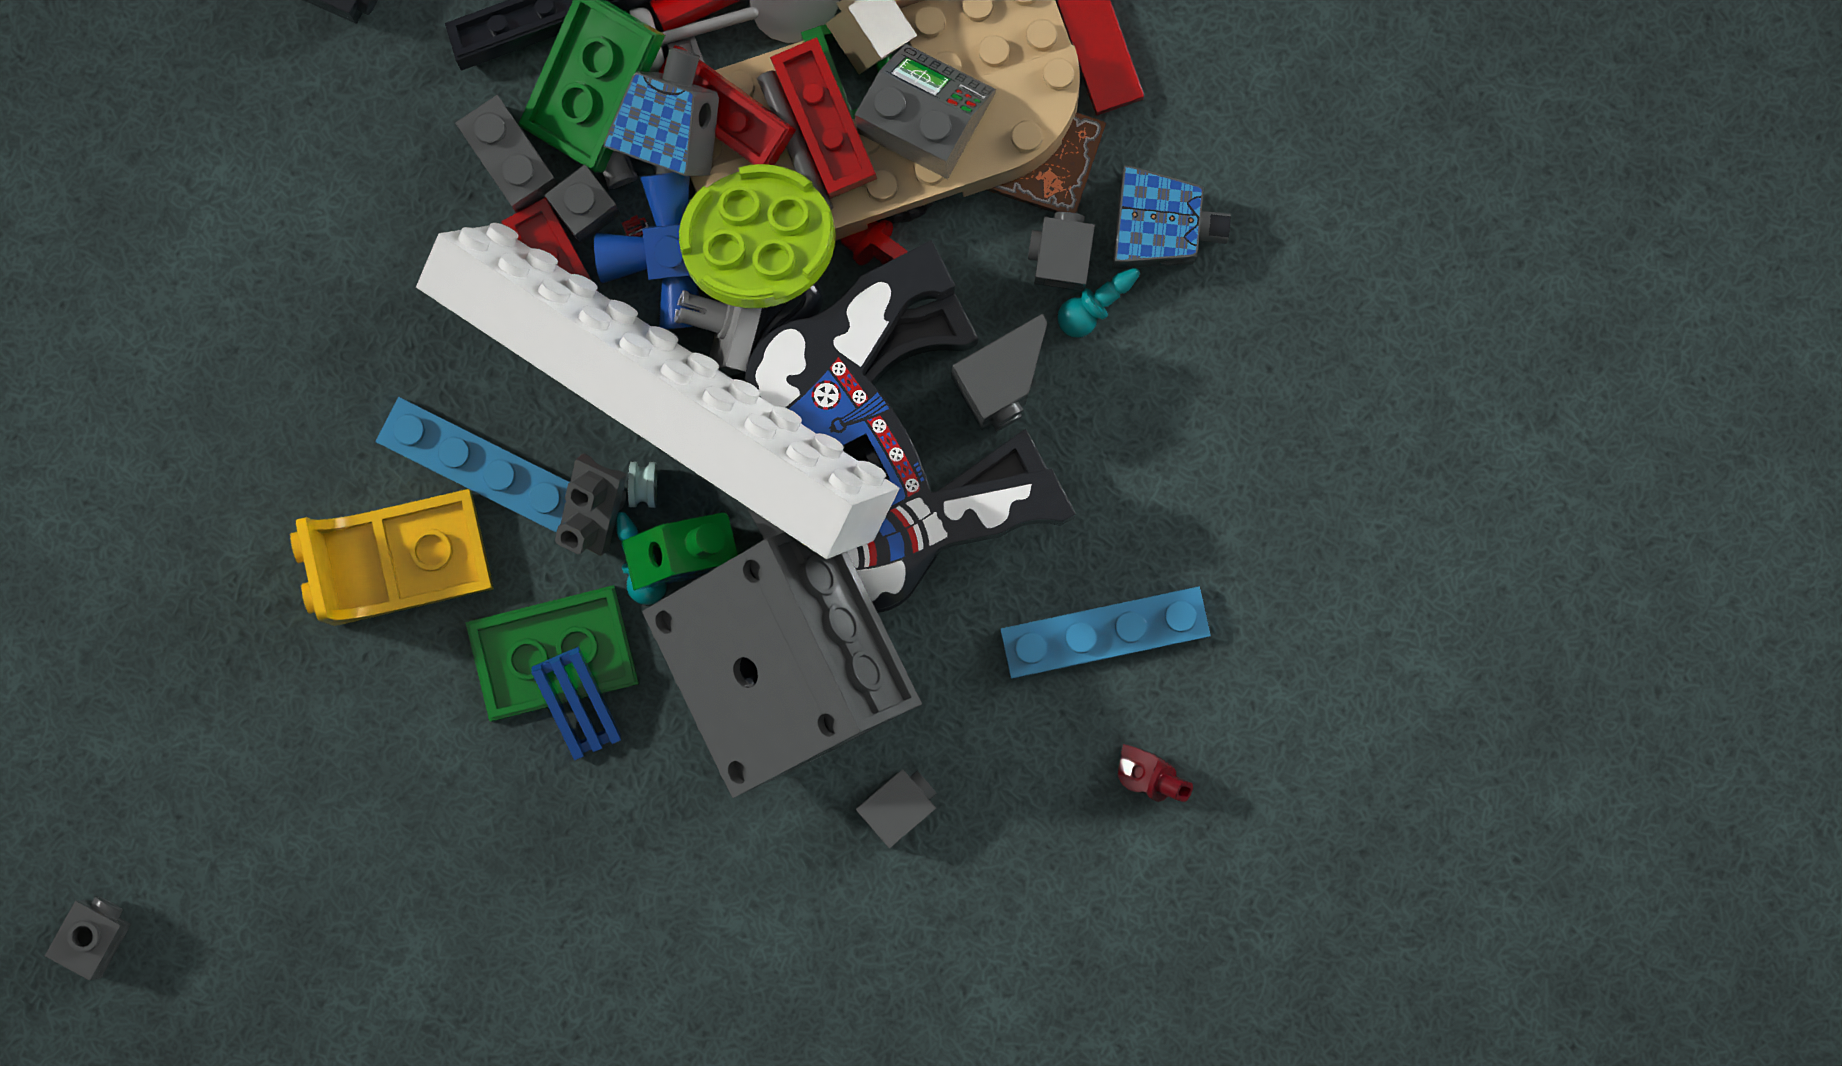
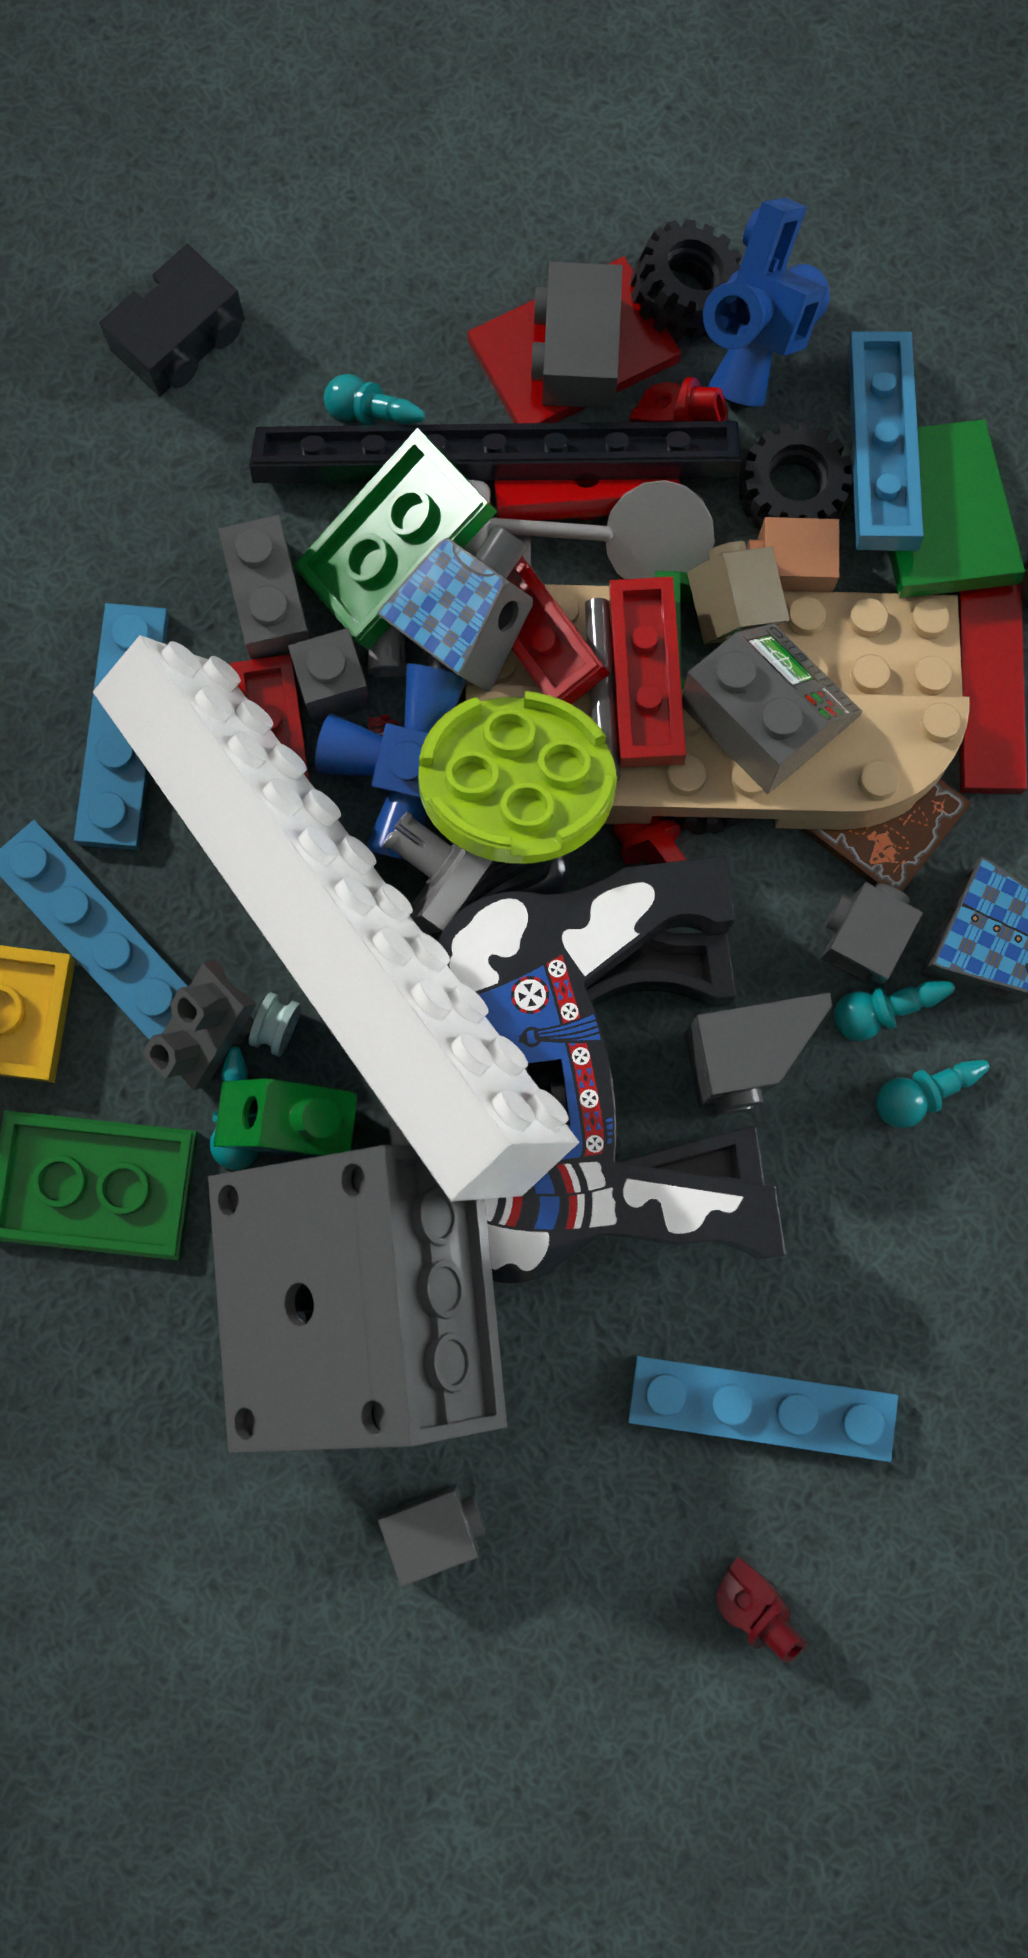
camera: 20 degrees right, 5 degrees down
blue tile [532,647,621,760] -> none
none -> dark azure plate [74,603,170,851]
none -> teal bar [876,1060,990,1129]

